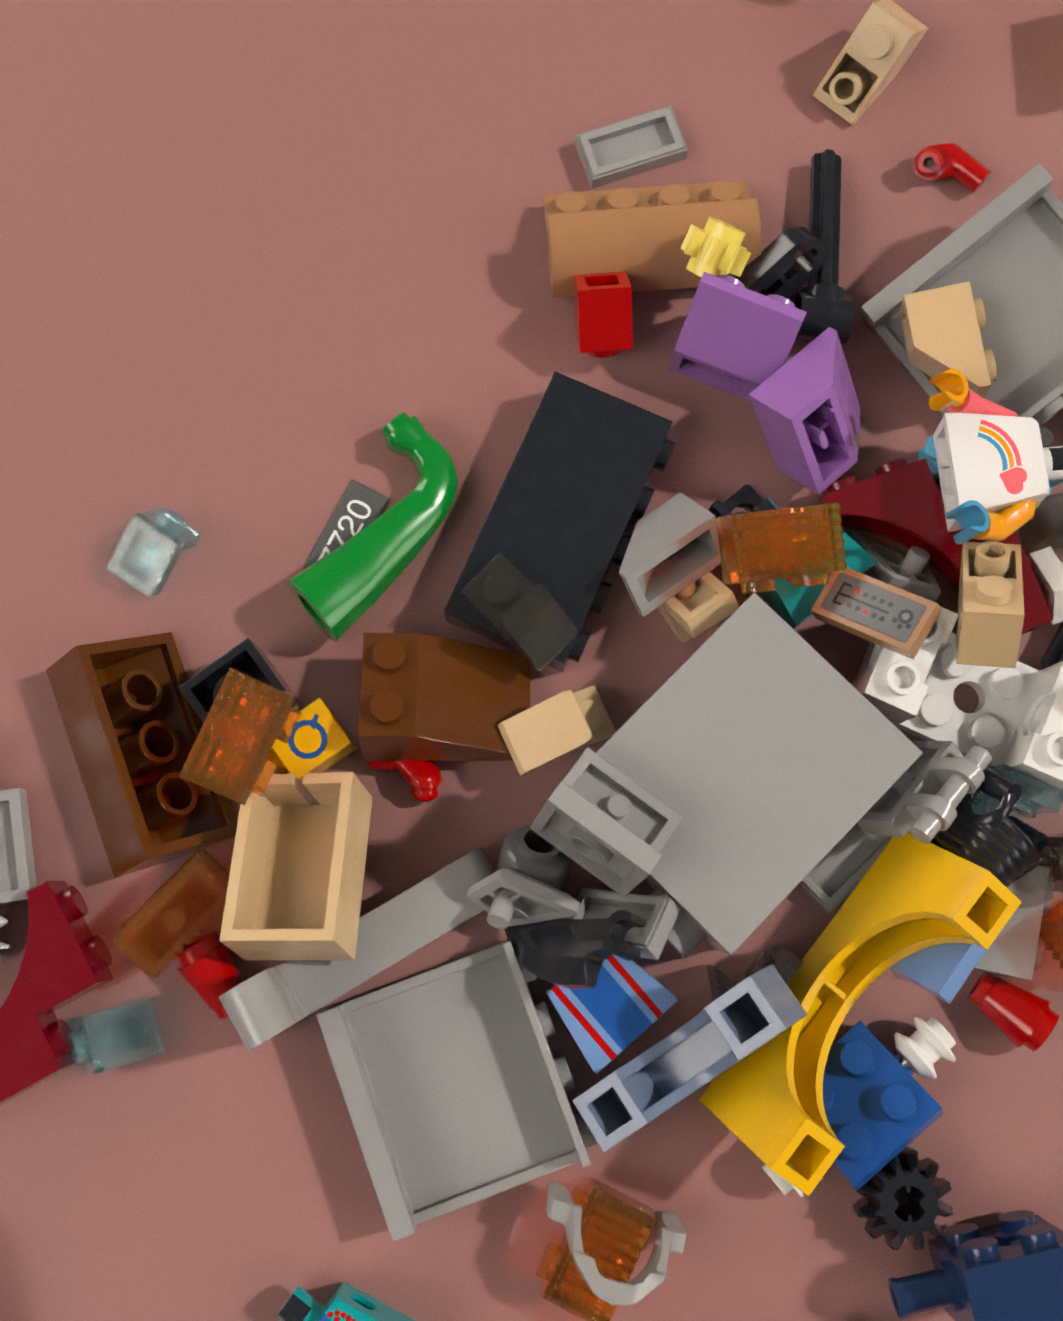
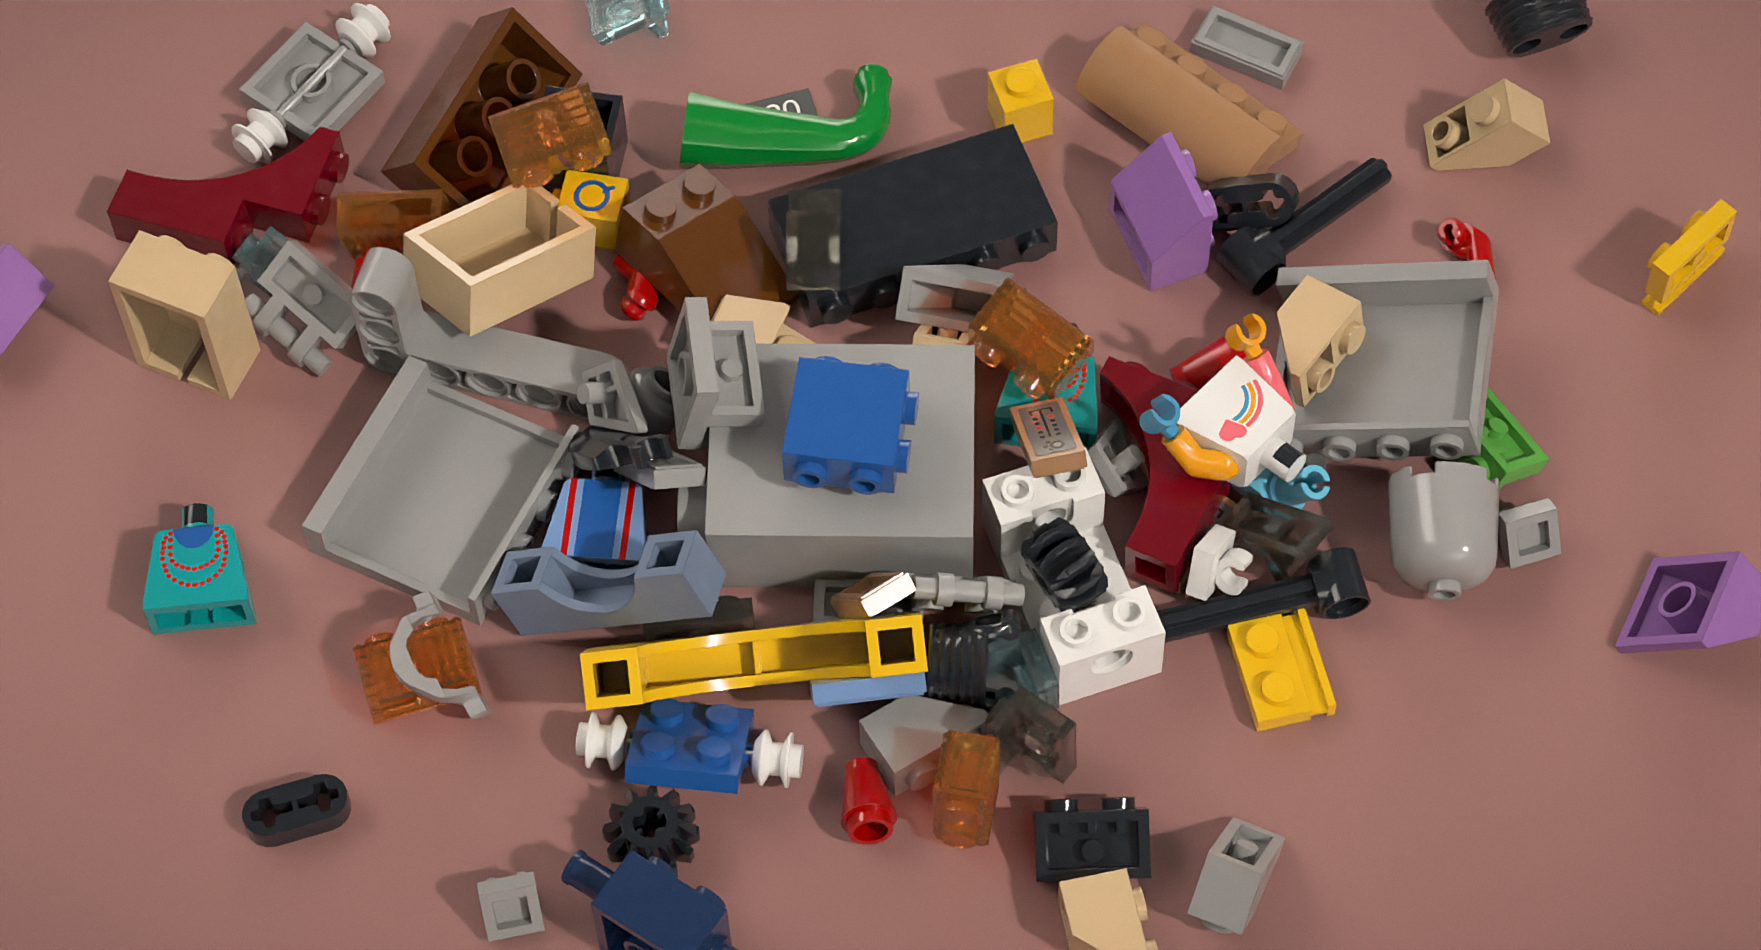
camera: 50 degrees right, 20 degrees down
red brick [574,271,633,358] -> none
light yellow gear [680,216,751,277] -> none
medium lavender slope [748,327,861,495] -> none
tan slope [956,541,1025,668] -> none
none -> tan piece [108,230,260,401]
none -> light grey plate [245,240,357,377]
none -> blue brick [782,356,919,495]
none -> medium nougat tile [829,572,917,619]
none -> yellow brick [987,59,1054,143]
none -> black gear [1021,517,1108,613]
none -> red cone [1170,335,1247,390]

